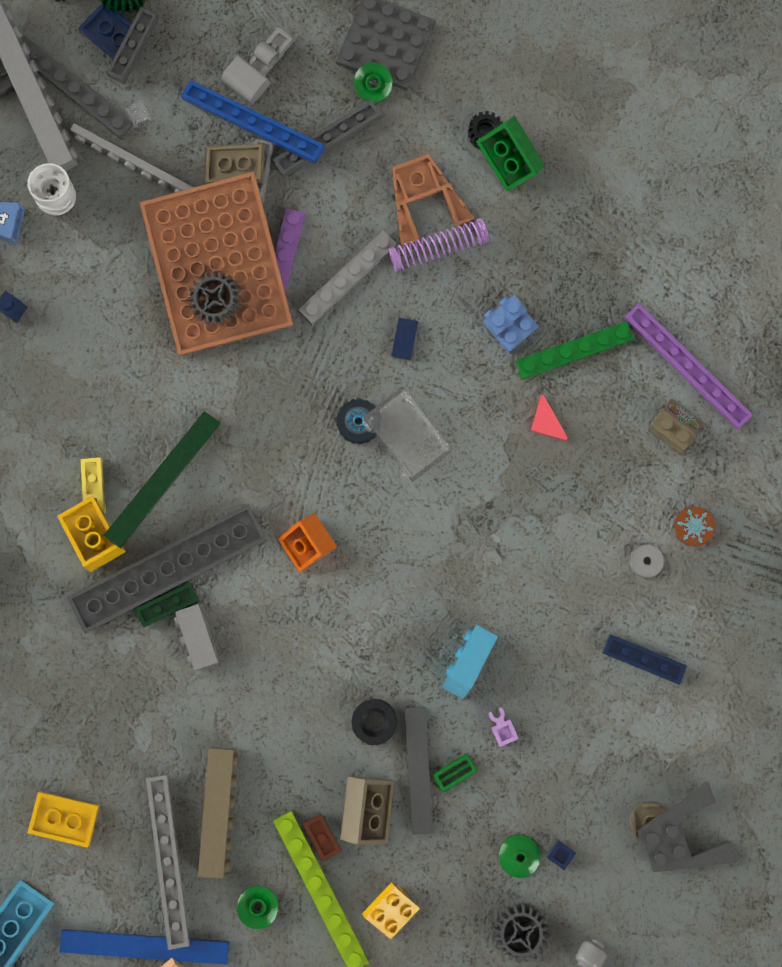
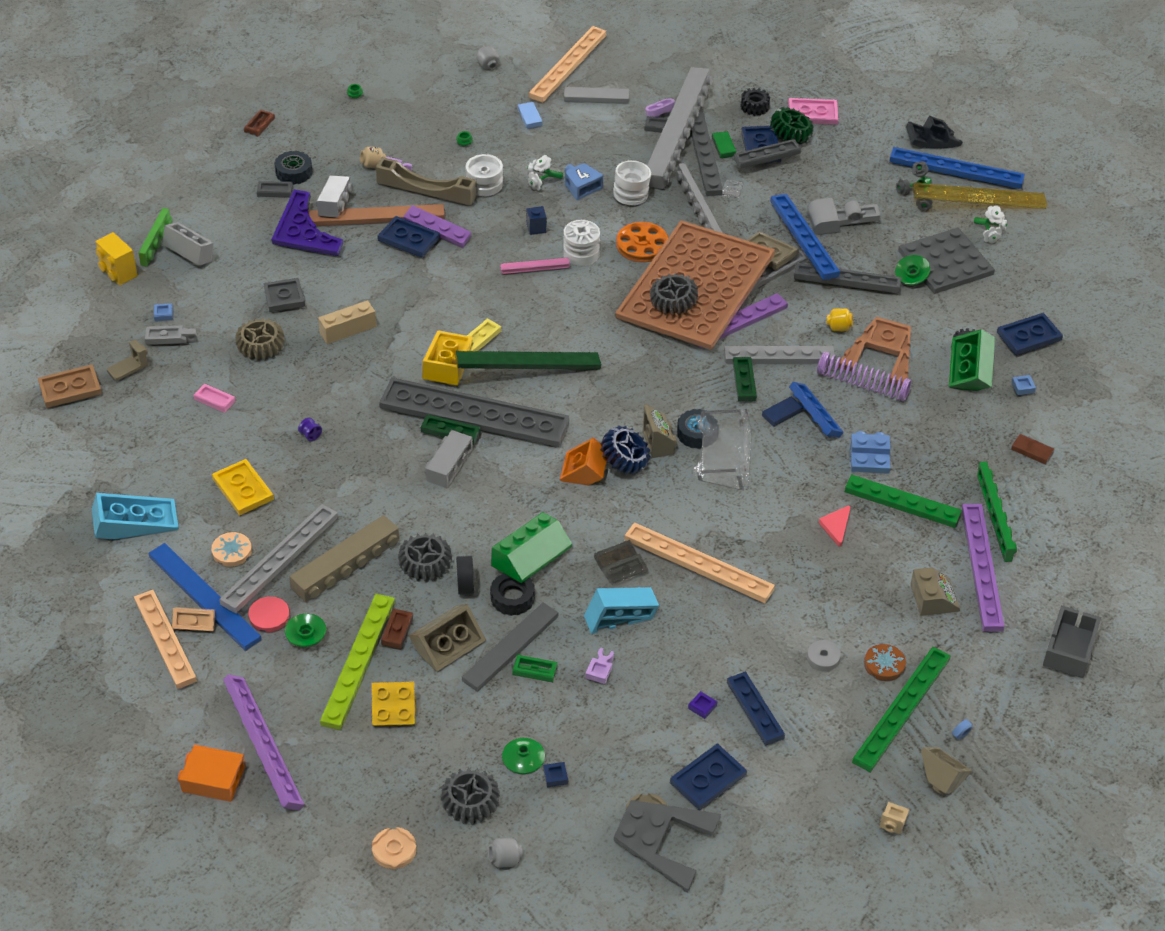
camera: 40 degrees right, 35 degrees down
none -> light nougat tile [212,532,252,567]
none -> coral tile [248,596,290,632]
none -> dark purple wheel [298,417,322,441]
none -> dark grey gear [398,532,452,582]
none -> black tyre [456,556,474,595]
none -> slope [491,512,572,583]
none -> bright pink axle [501,258,570,274]
none -> white wheel [563,220,600,266]
none -> clear smoke slope [594,540,648,585]
none -> dark blue gear [600,425,651,475]
none -> orange wedge [616,222,668,262]
none -> light nougat plate [625,522,775,603]
none -> dark tan slope [642,404,677,458]
none -> dark blue plate [670,743,747,810]
none -> dark purple tile [688,691,718,719]
none -> green tile [712,131,737,158]
none -> dark green plate [733,357,757,402]
none -> blue plate [789,382,844,438]
none -> yellow head [827,308,853,332]
none -> green tile [852,646,951,773]
none -> green plate [977,461,1017,562]
none -> dark blue plate [997,312,1063,355]
none -> medium blue plate [1011,375,1036,395]
none -> copper tile [1011,434,1054,465]

